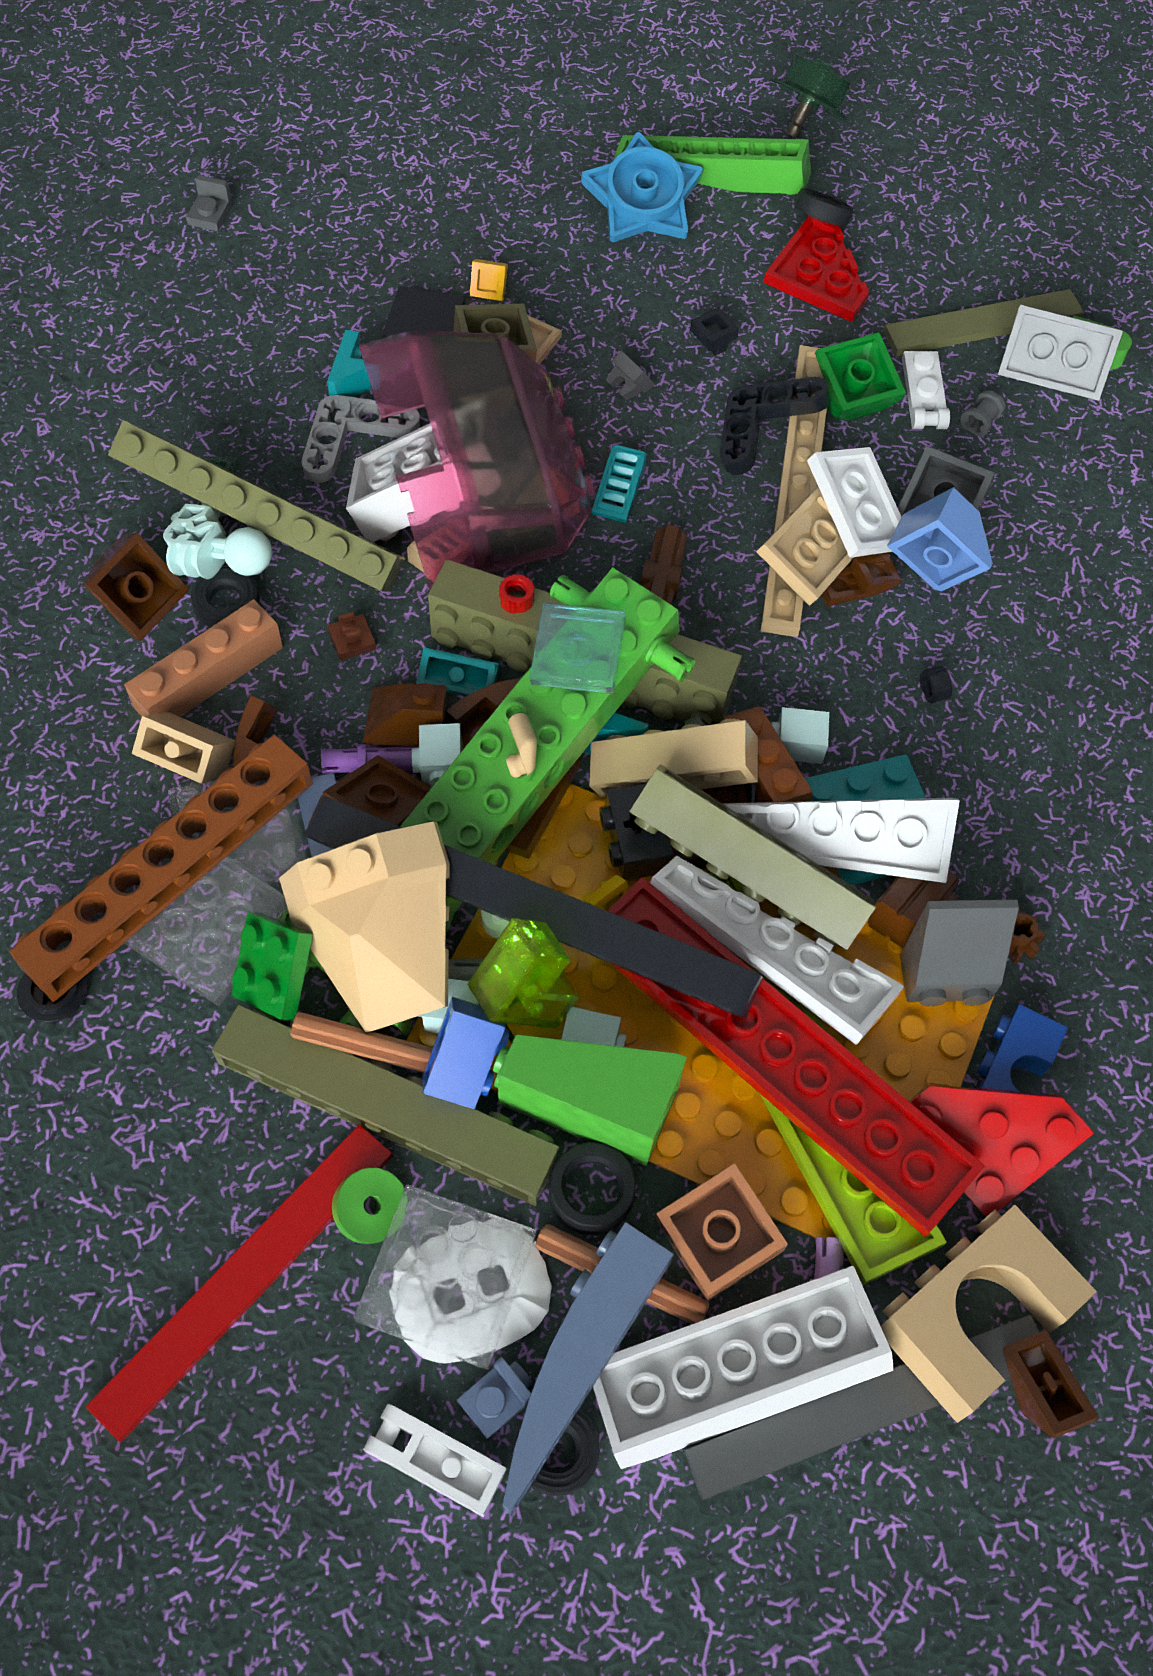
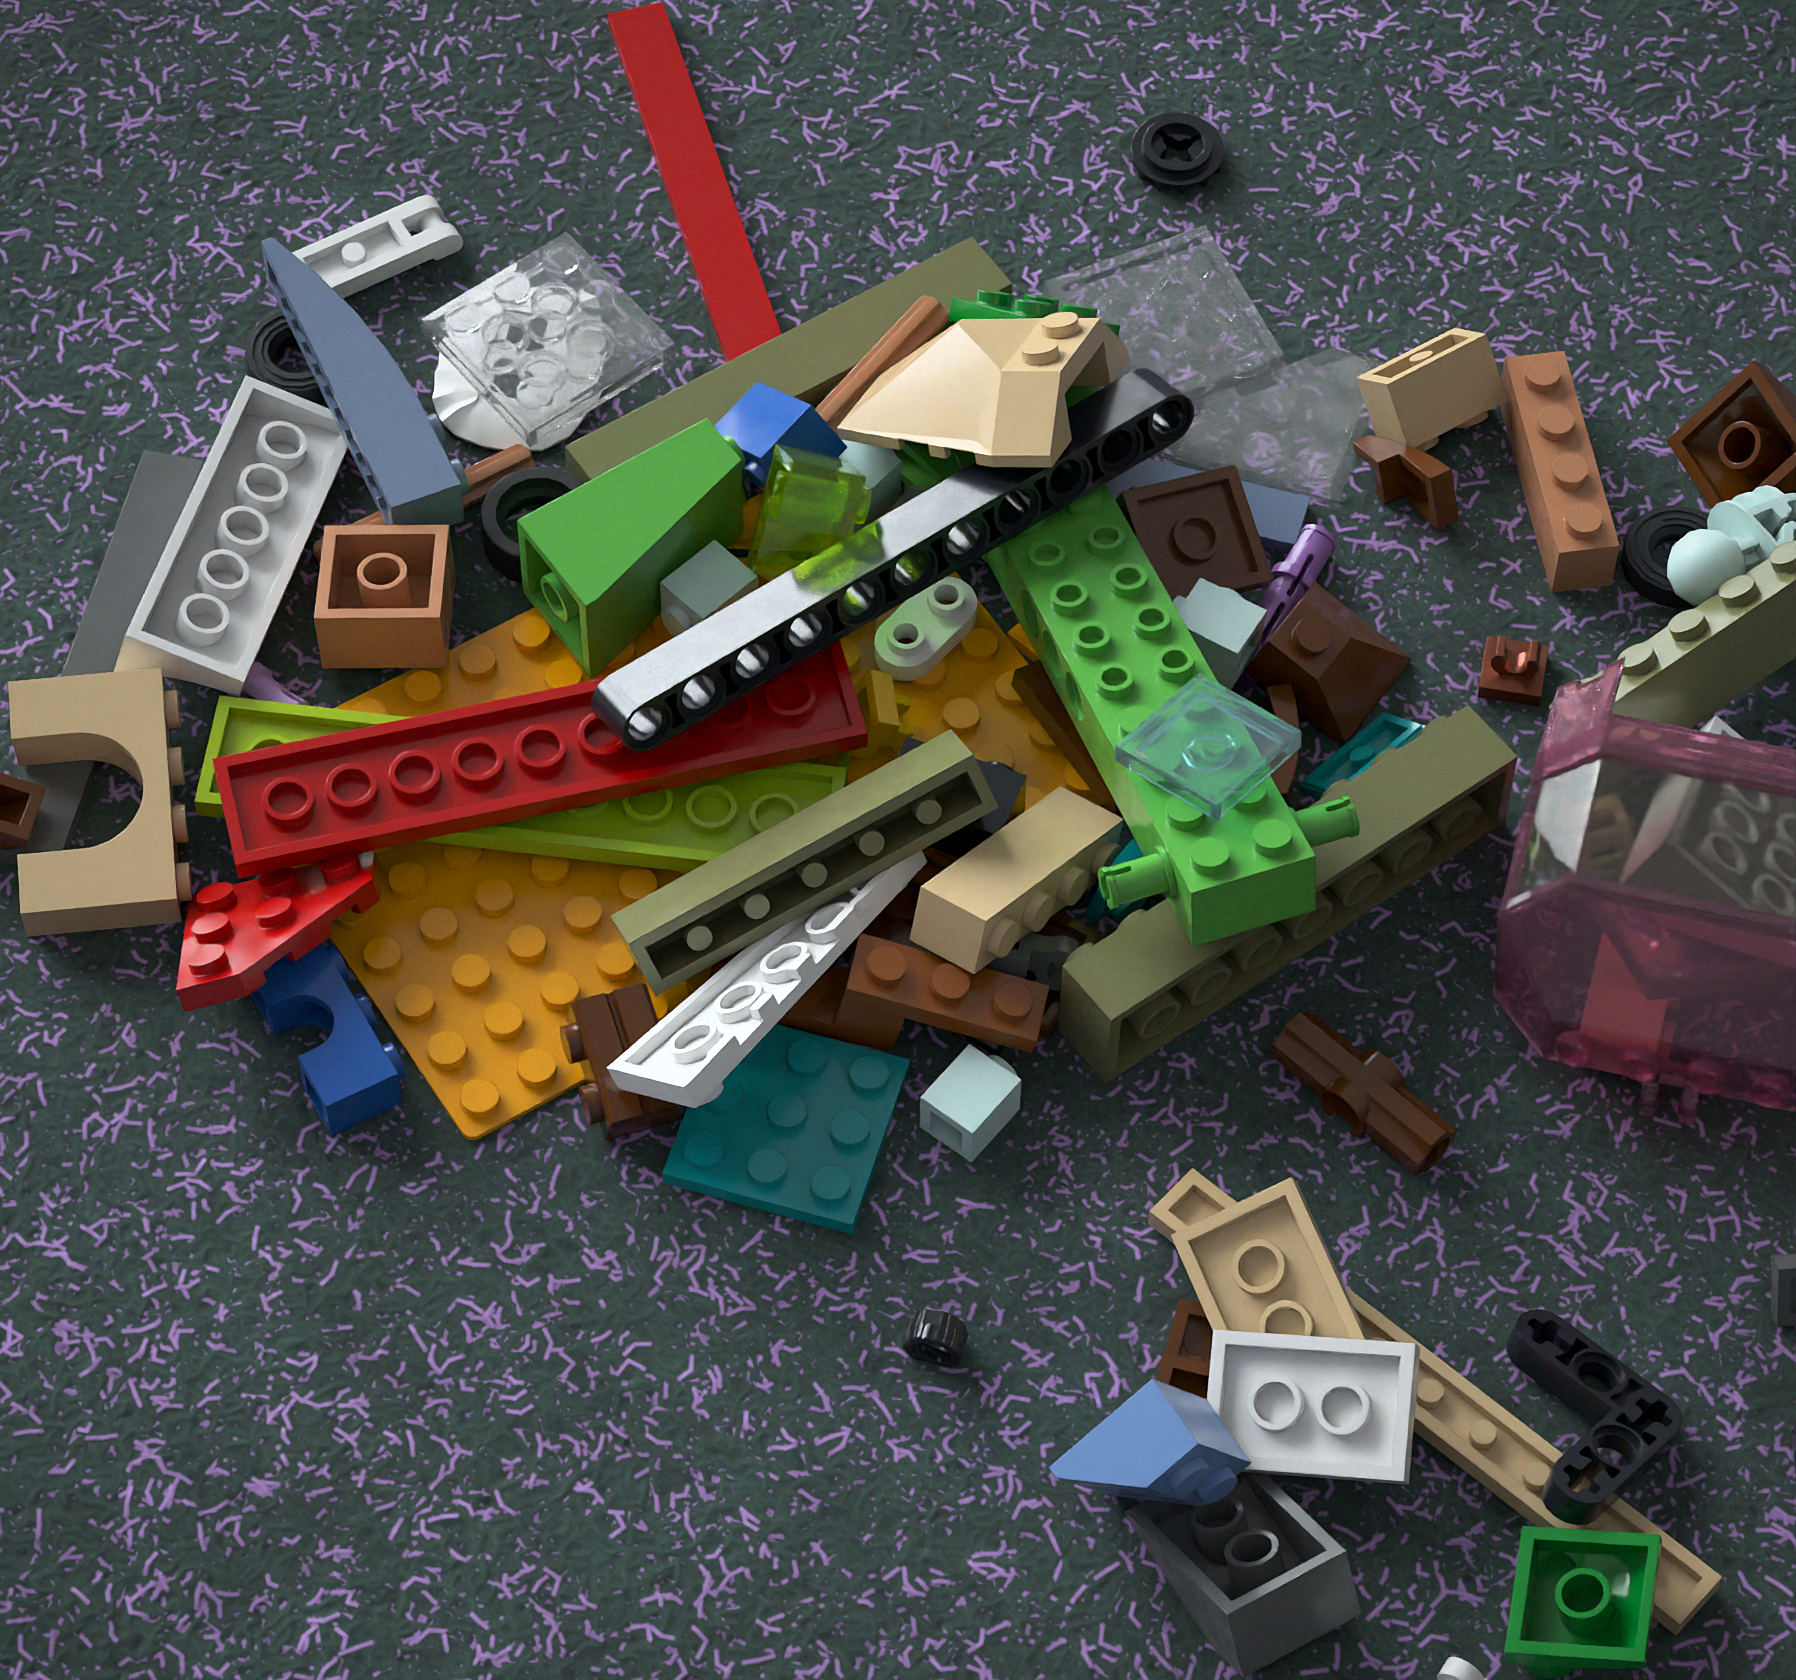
camera: 125 degrees right, 5 degrees down
dark orange brick [8,734,313,1002] -> none
bright green piece [332,1168,408,1244] -> none
sand blue bracket [457,1357,533,1441] -> none
red axle [499,574,534,614] -> none
tan arm [506,713,537,778] -> none
teal slope [591,445,647,523] -> none
white wing [650,856,904,1045] -> none
dark grey slope [900,899,1019,1006] -> none
reddish brown gear [1008,908,1046,964] -> none

